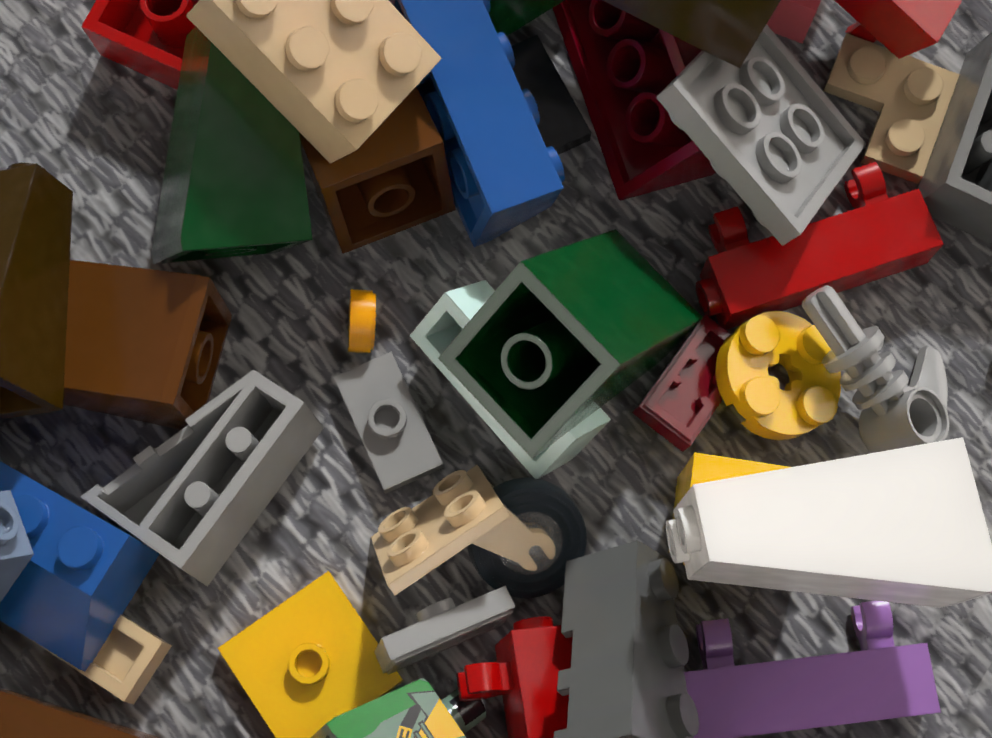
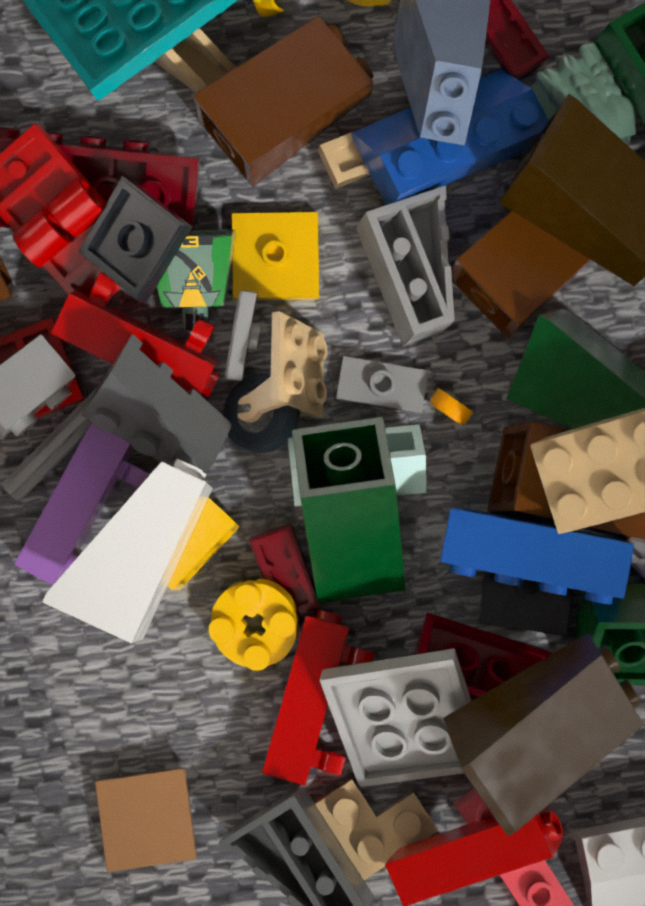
camera: 120 degrees right, 10 degrees up
light grey piece [802,285,949,453] -> none

